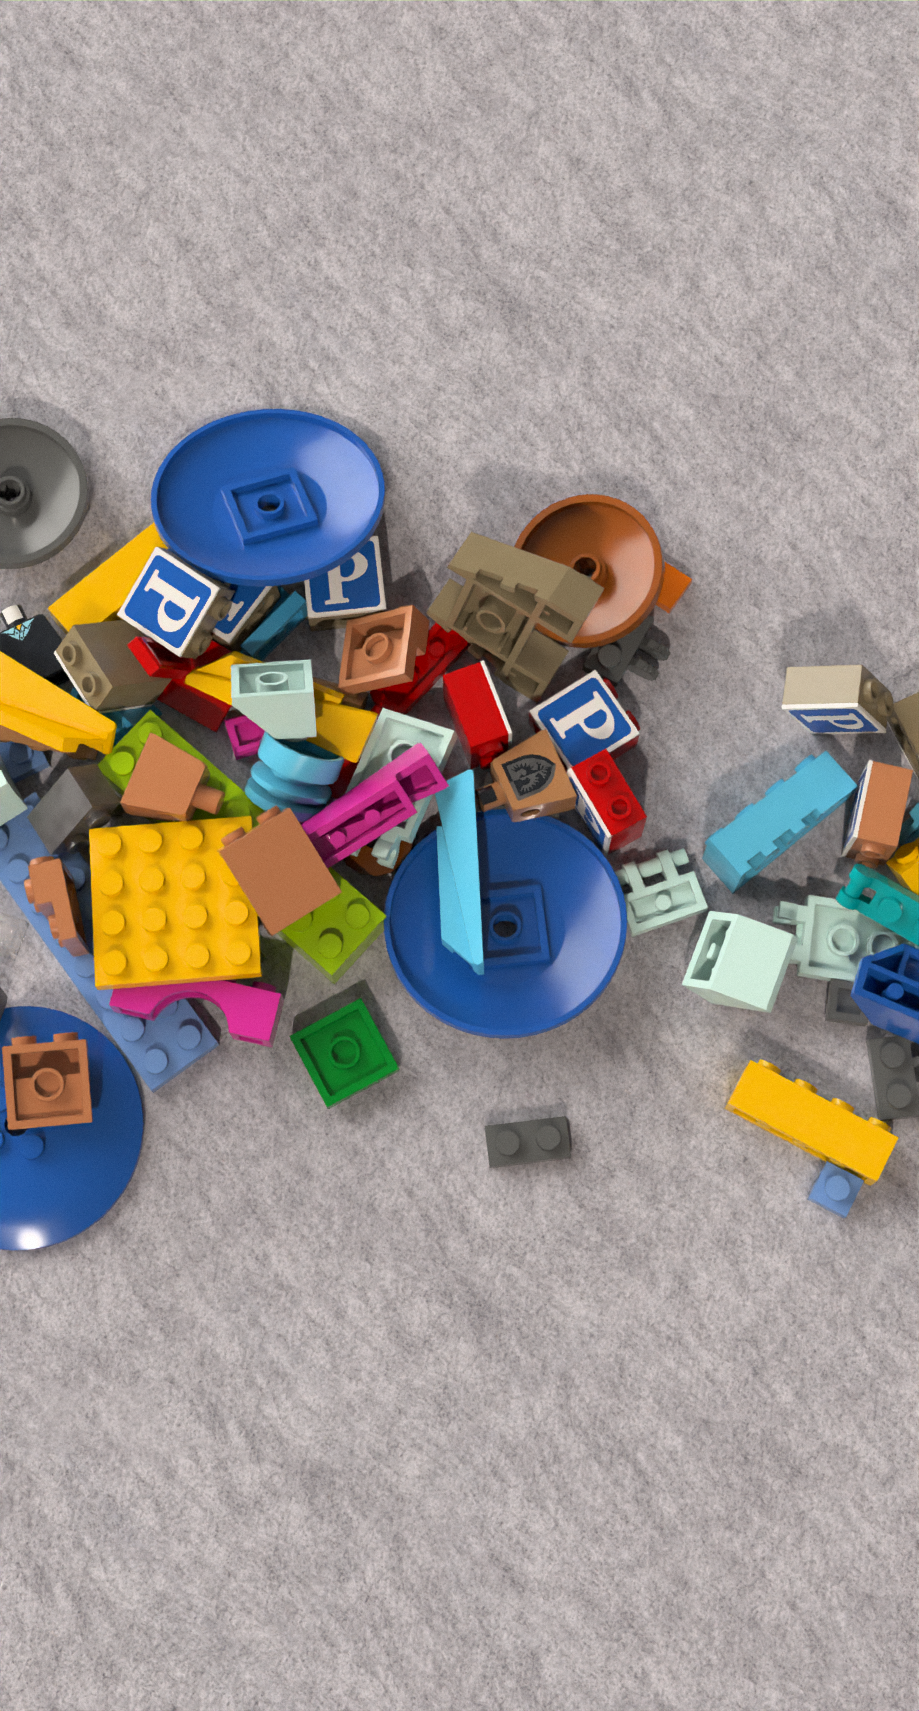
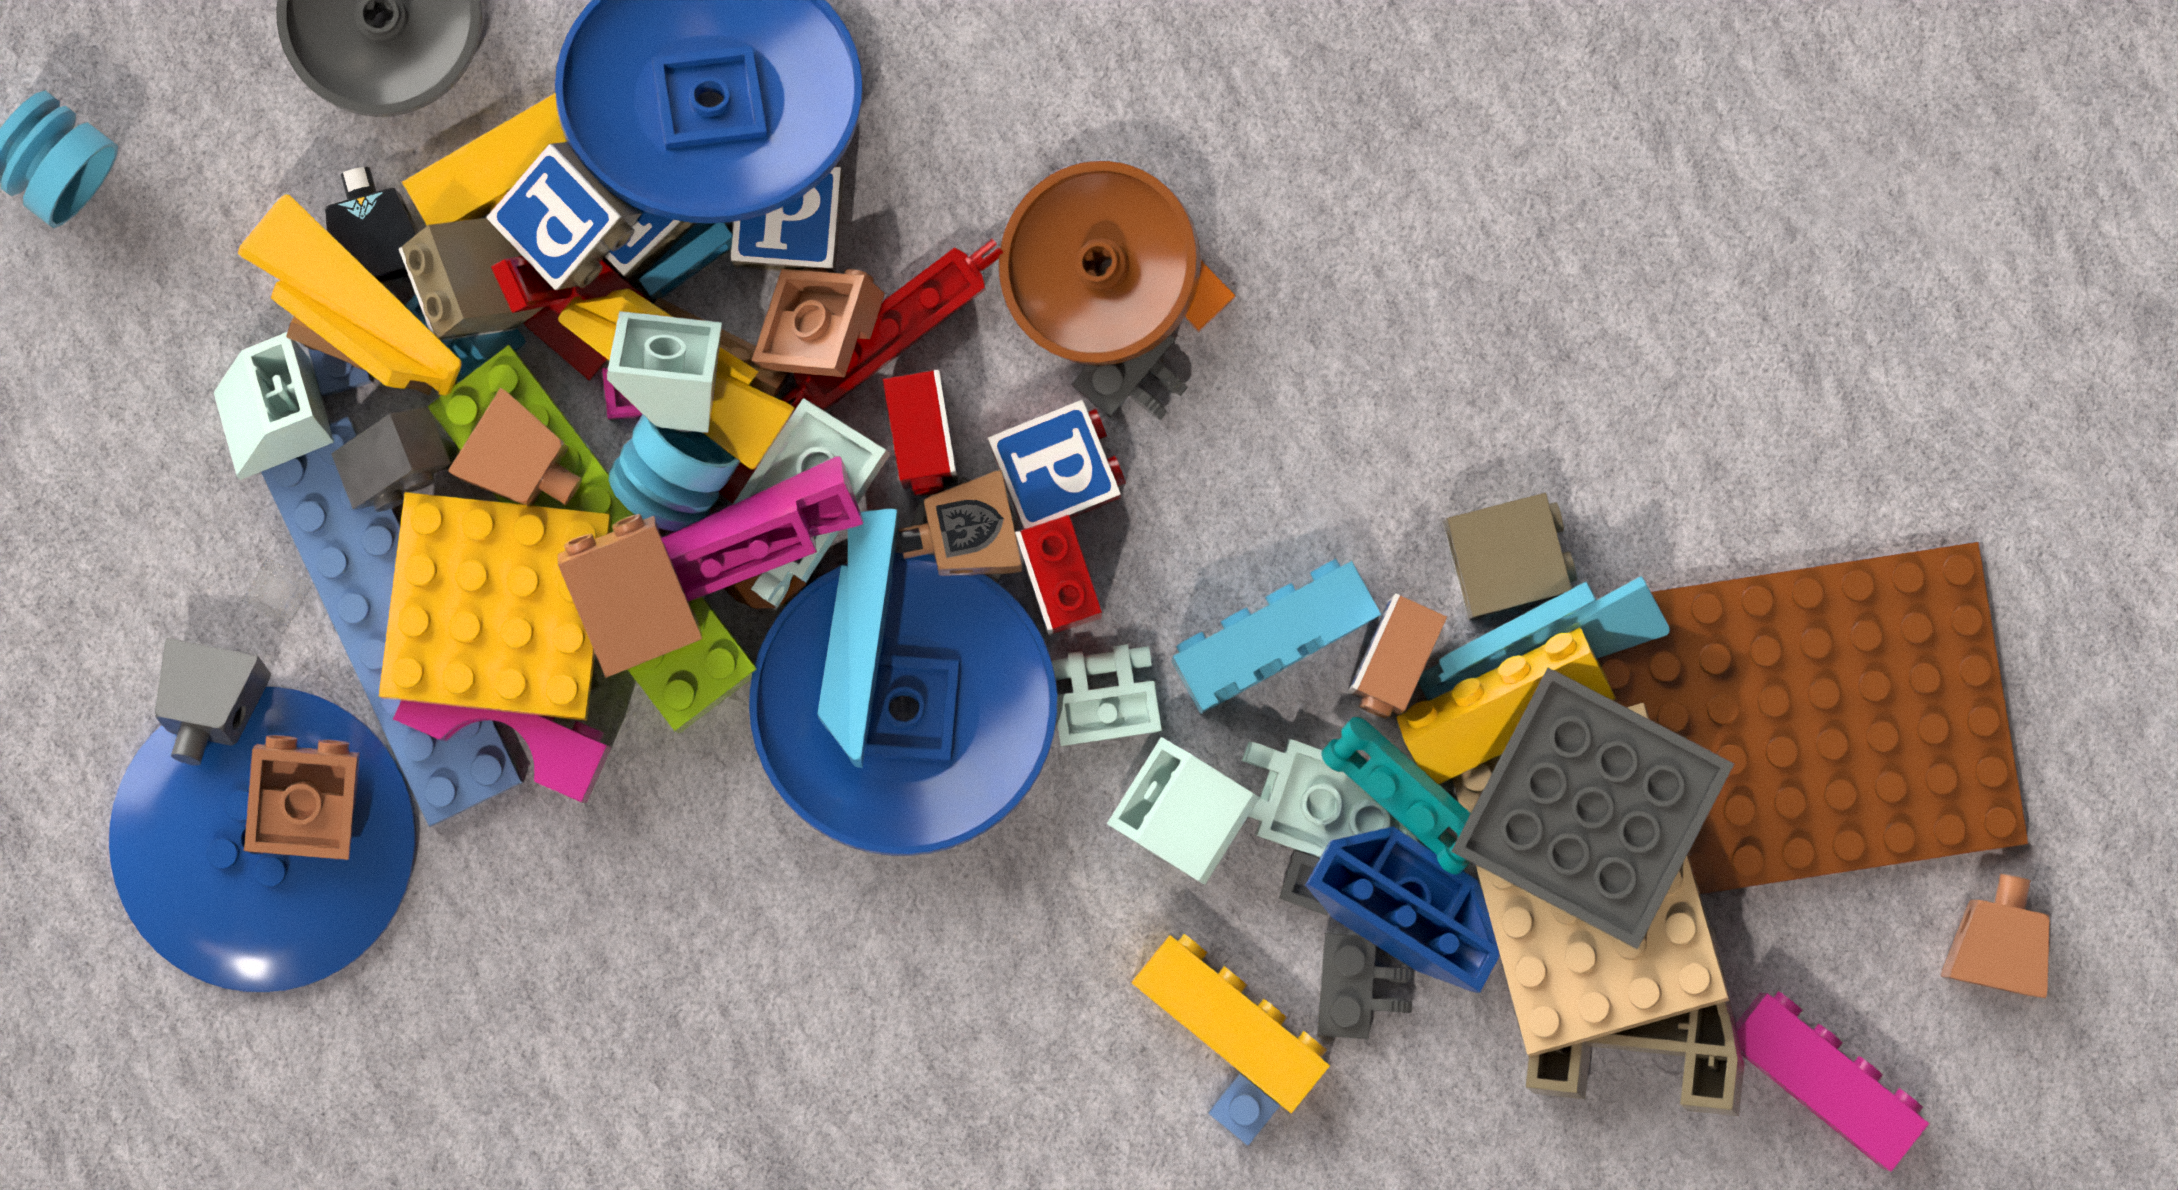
camera: 10 degrees right, 10 degrees up
nougat plate [24,856,89,957] -> none
green plate [289,998,400,1109] -> none
dark tan wedge [426,532,605,703] -> none
dark grey plate [485,1116,571,1168] -> none
piece [782,664,893,734] -> none

